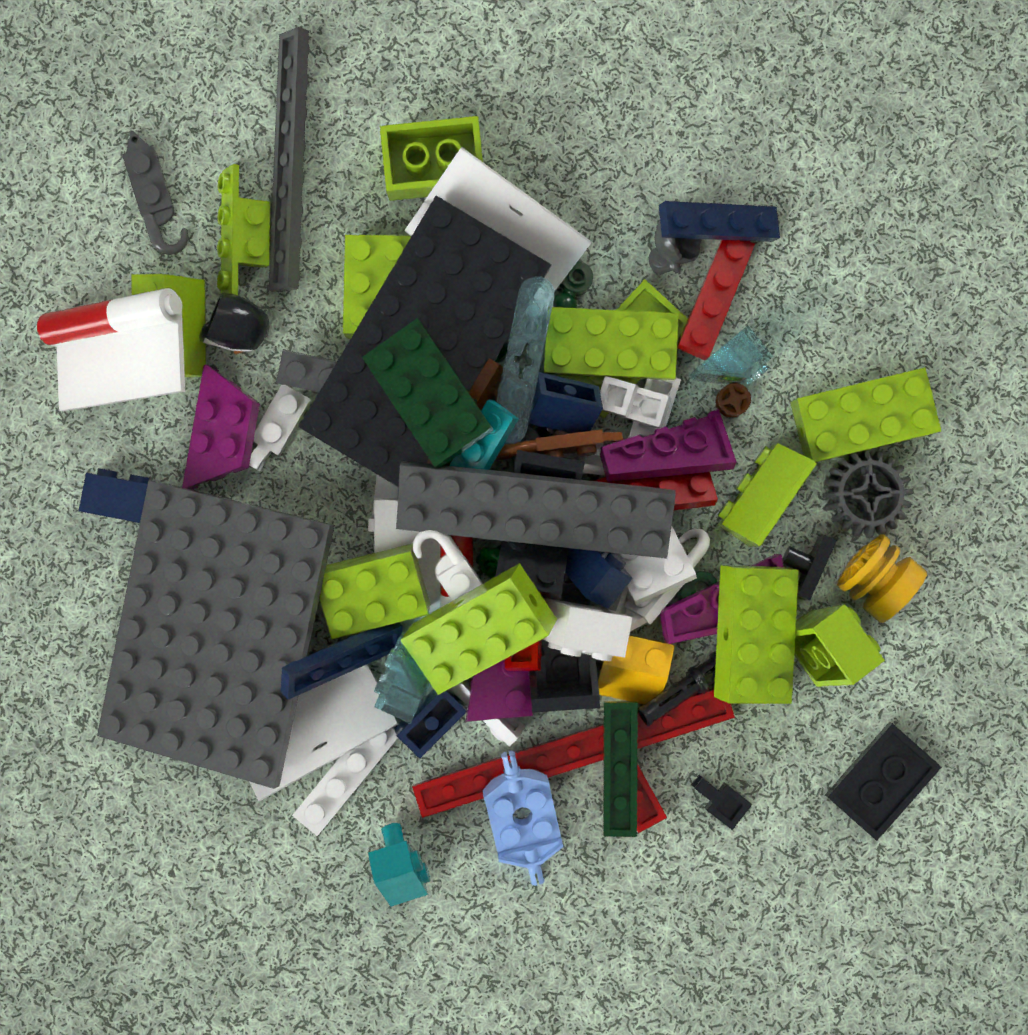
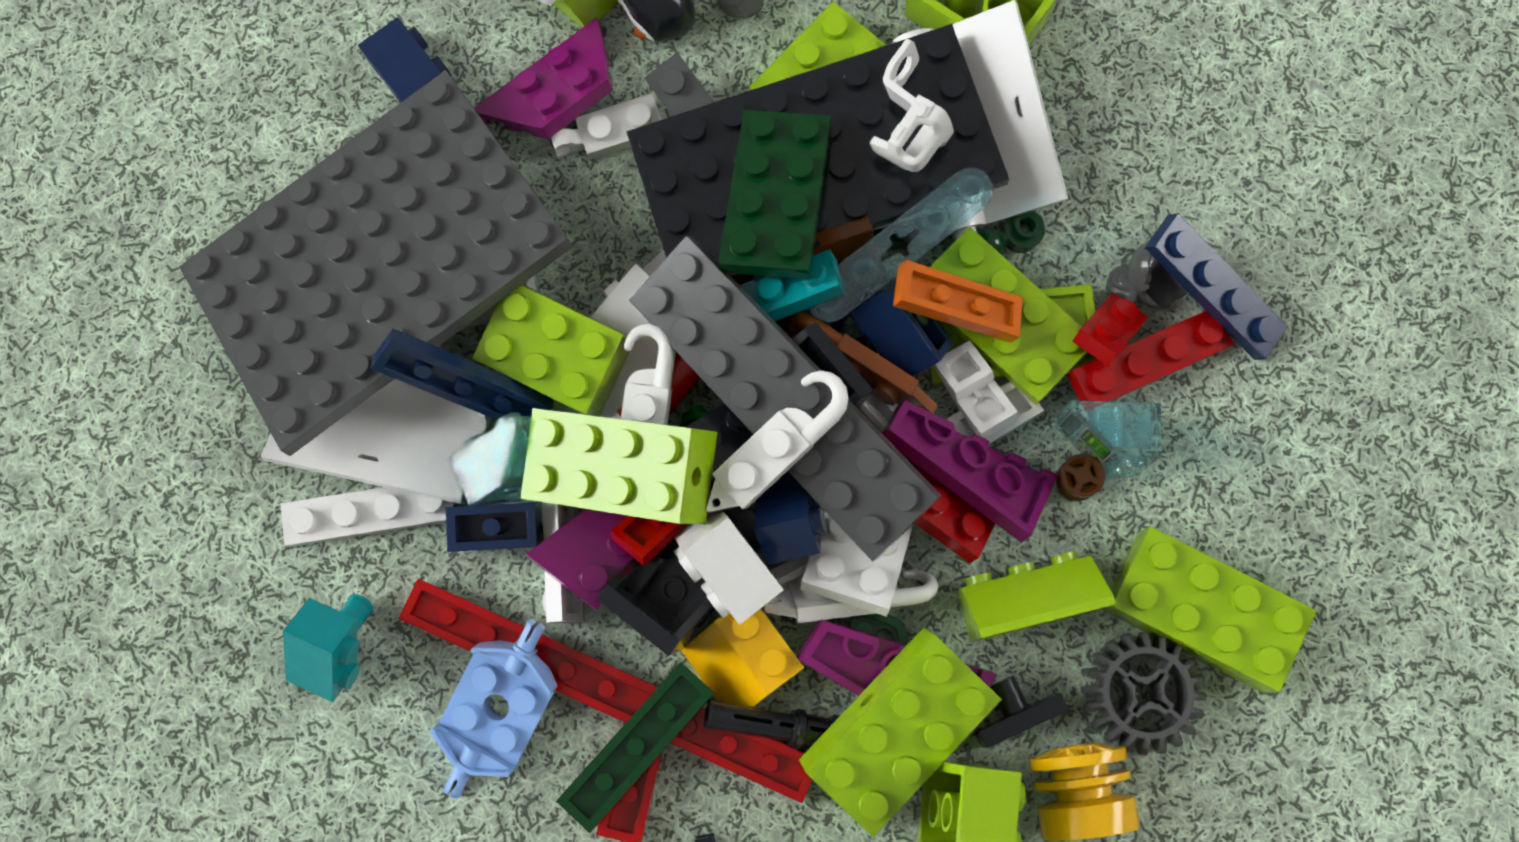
camera: 50 degrees right, 10 degrees down
none -> white plate [706,370,849,512]
none -> white piece [870,39,954,172]
none -> orange plate [893,260,1023,343]
none -> red plate [1072,293,1148,367]

